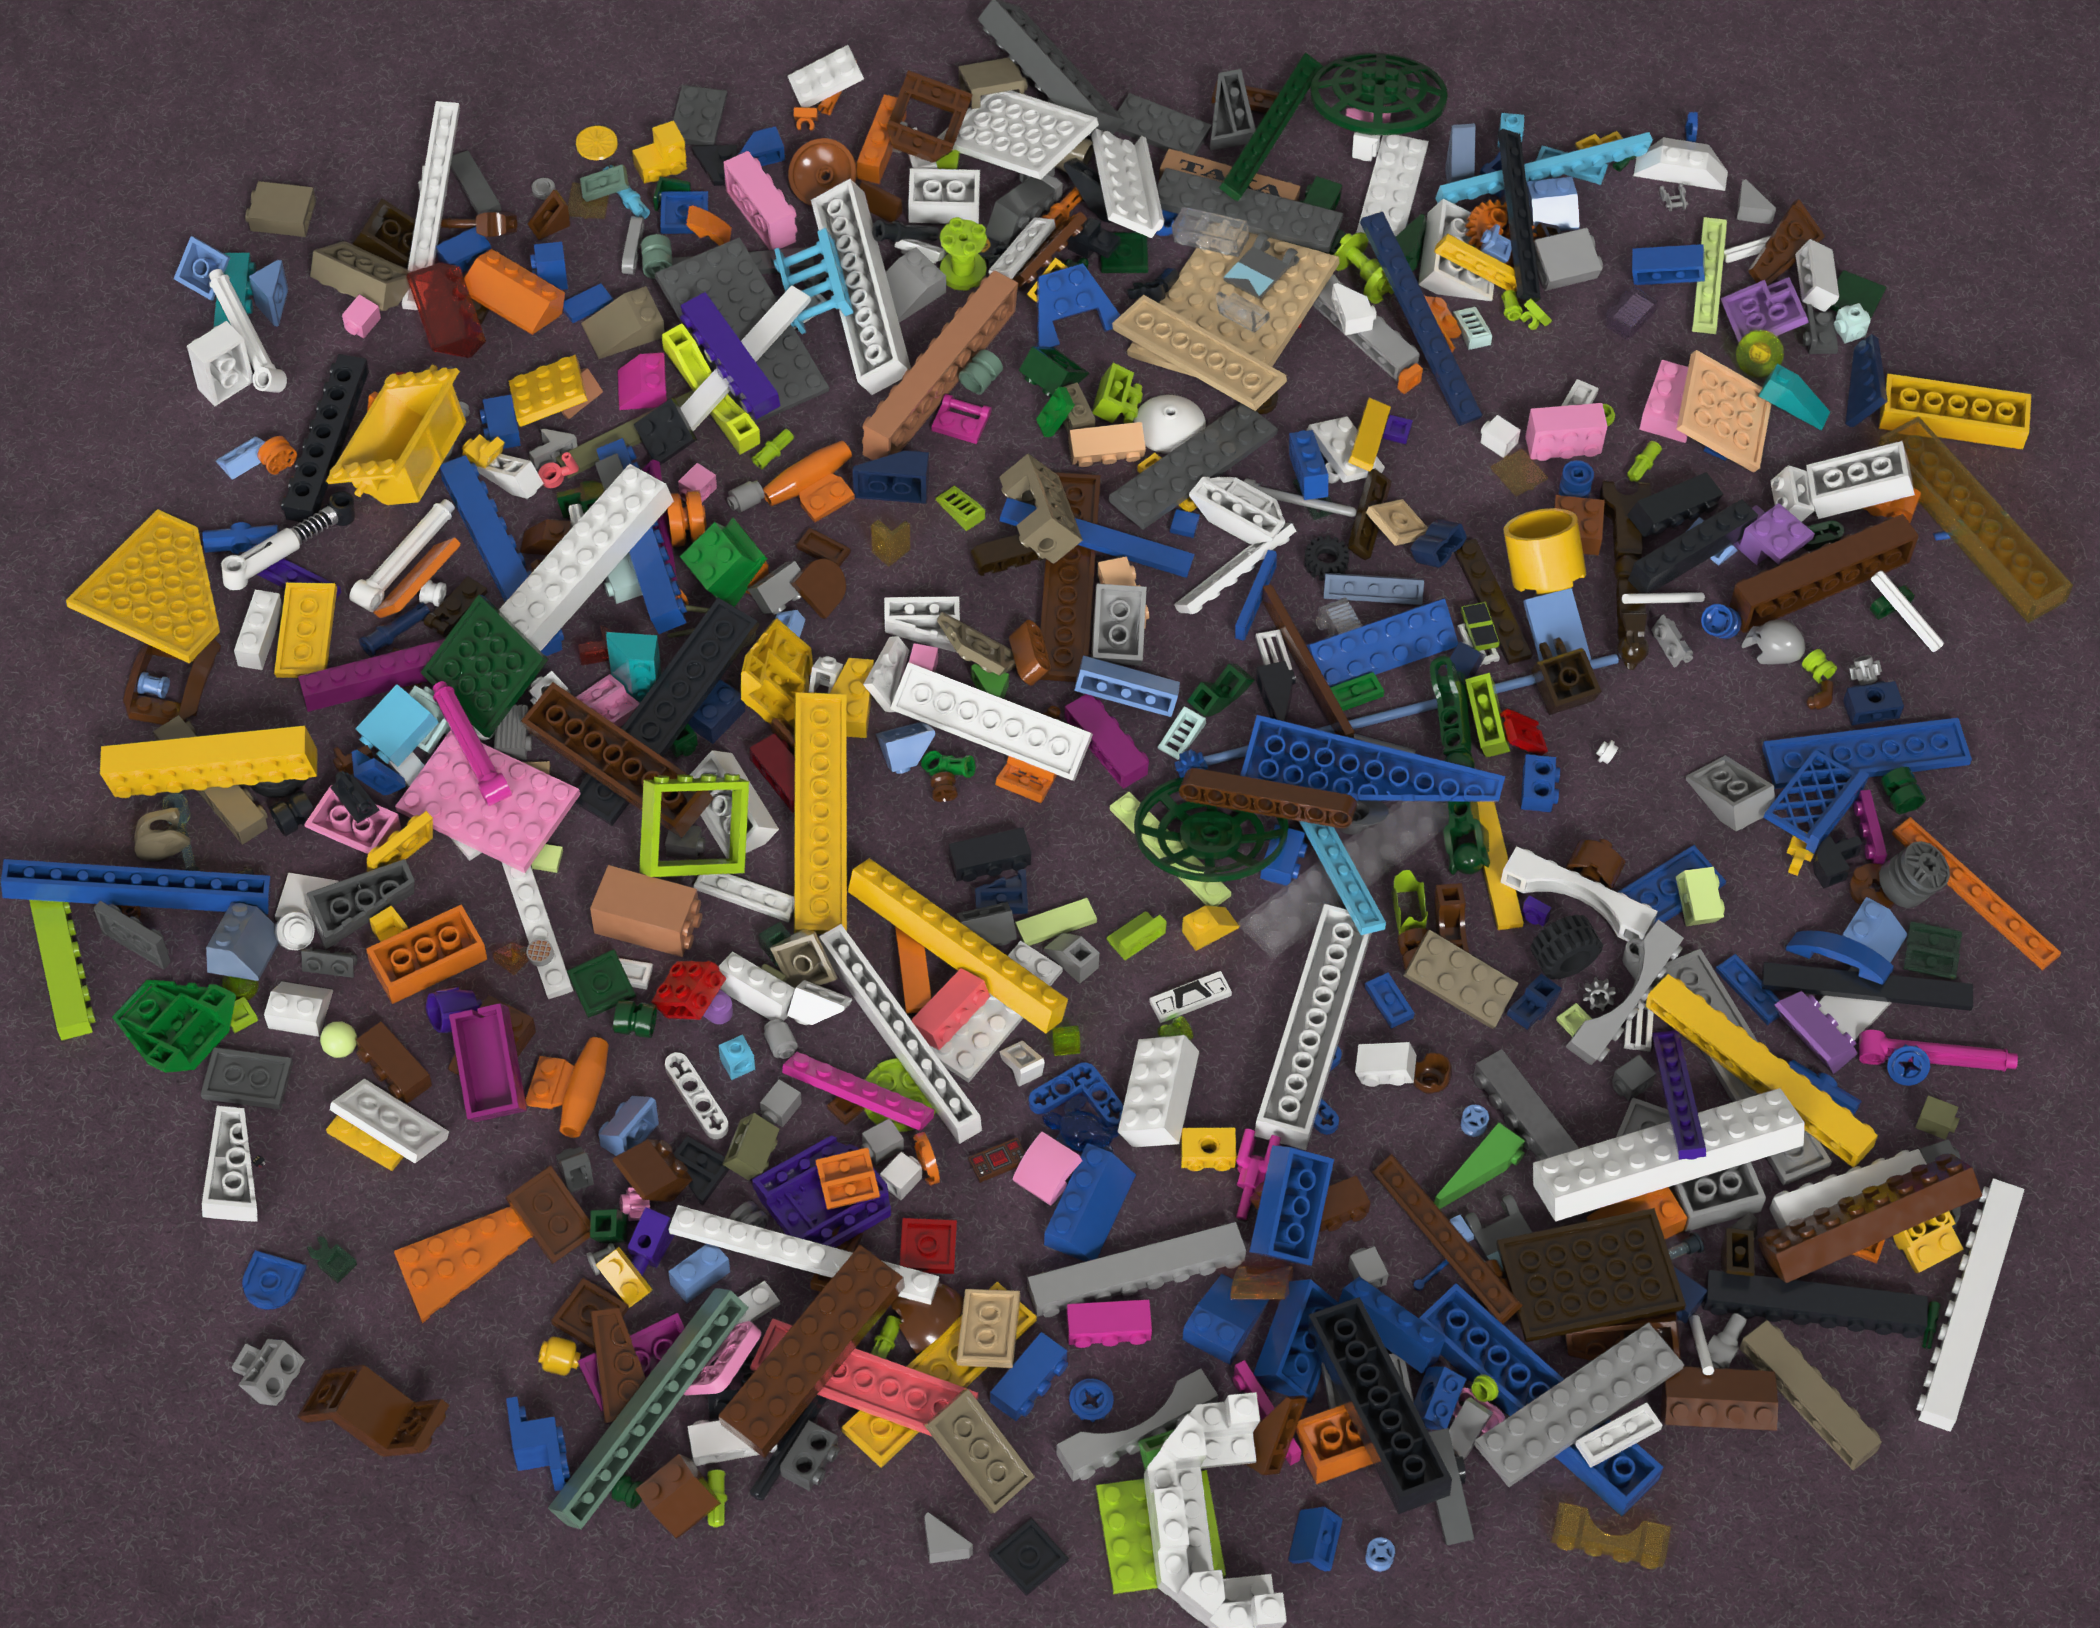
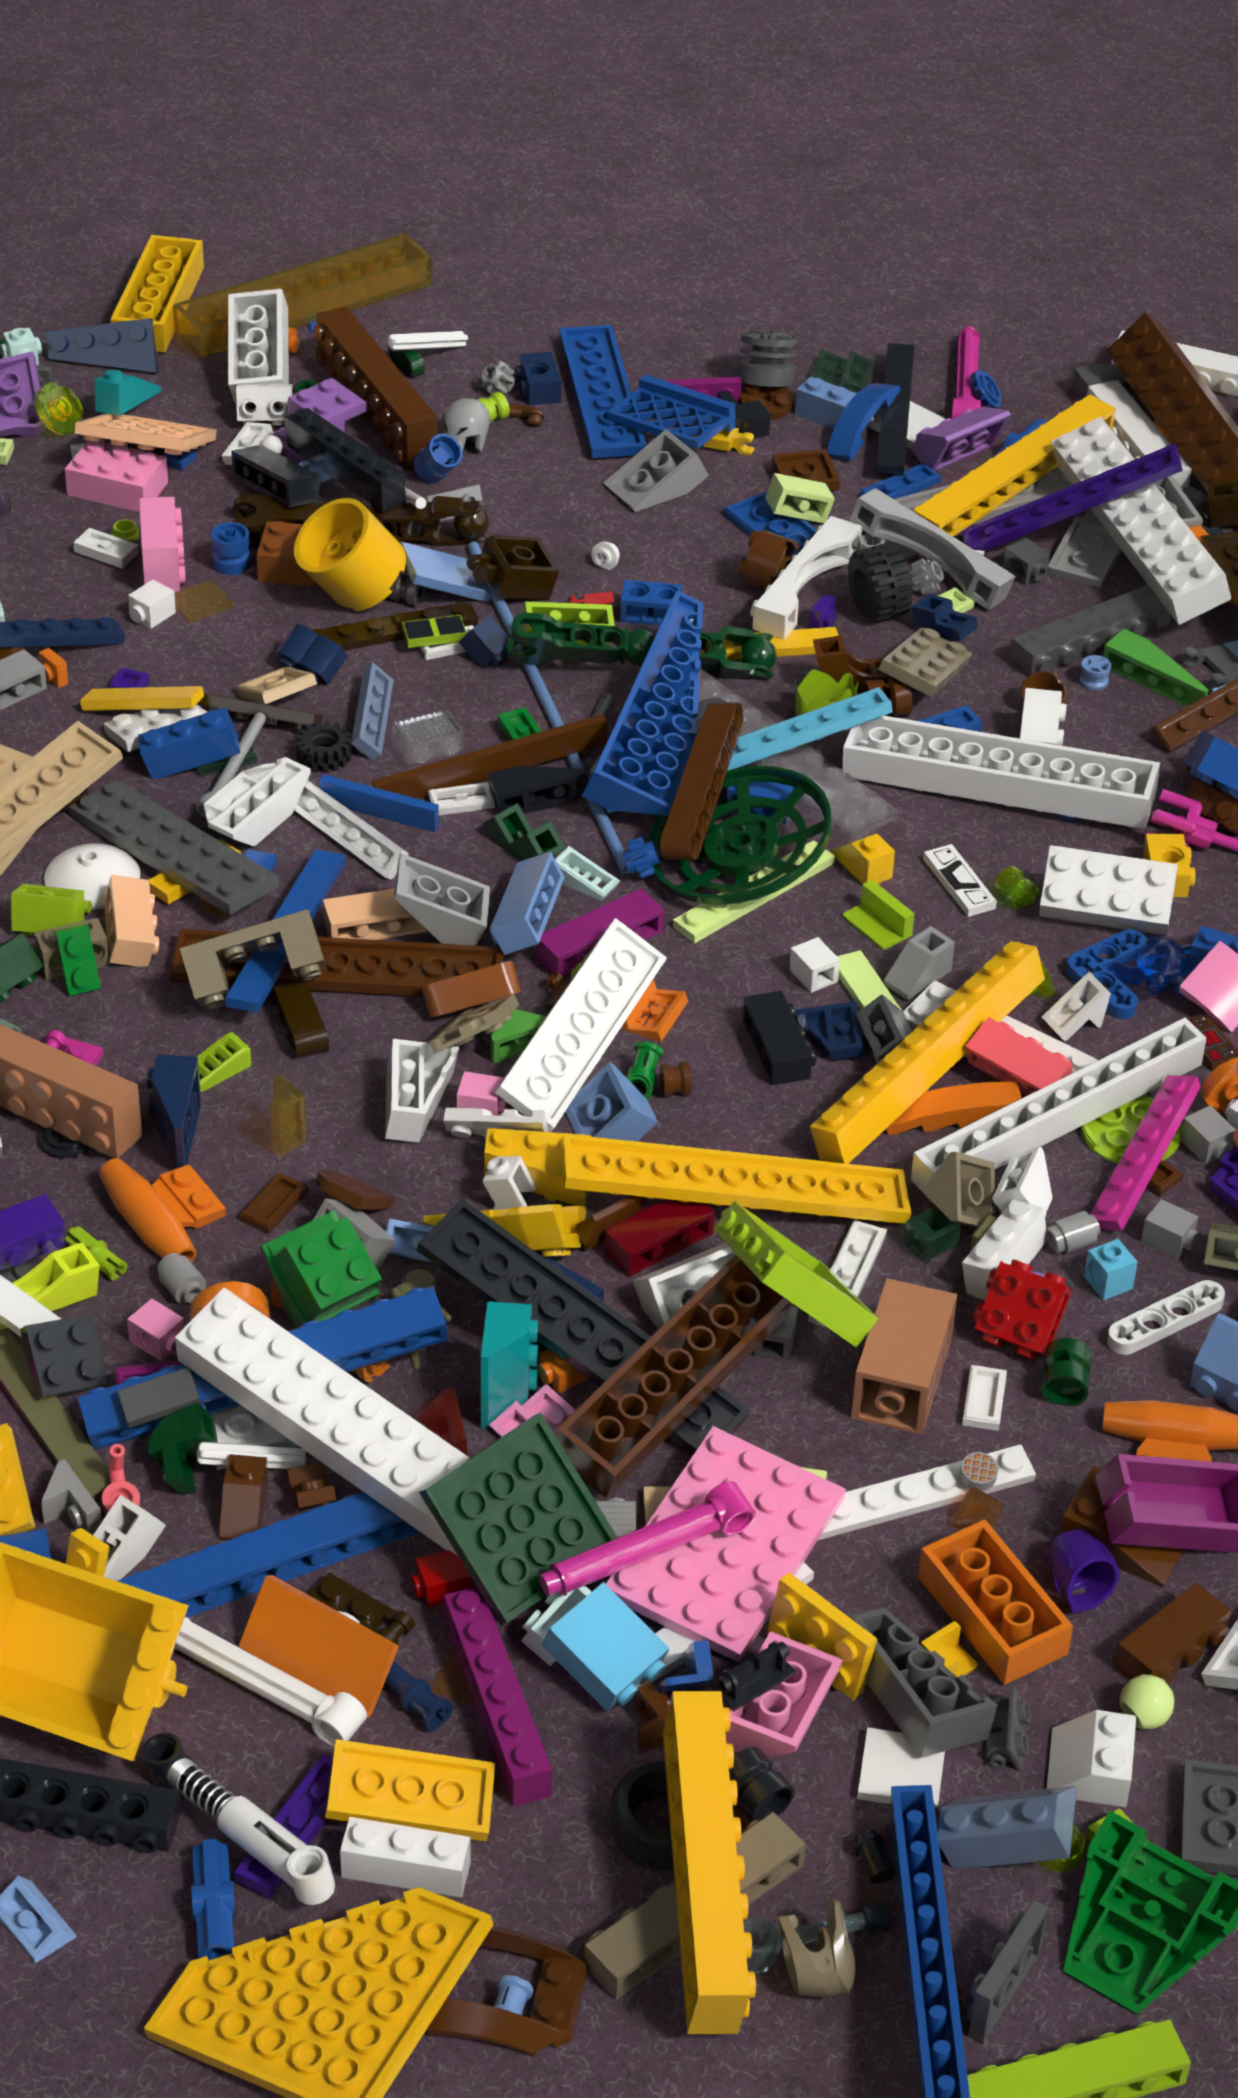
camera: 90 degrees left, 15 degrees down
orange wheel [257,436,297,475] -> none
white plate [275,912,315,951] -> none
dark green tile [567,949,637,1018] -> none
blue plate [1307,599,1458,687] -> none
lime axle [1627,441,1662,482] -> none
dark green wheel [1881,767,1926,815] -> none
orange tile [1892,817,2061,970] -> none
olive brick [1915,1095,1960,1140] -> none
none -> white plate [221,422,283,465]
none -> reddish brown plate [772,449,840,491]
none -> white brick [789,937,840,993]

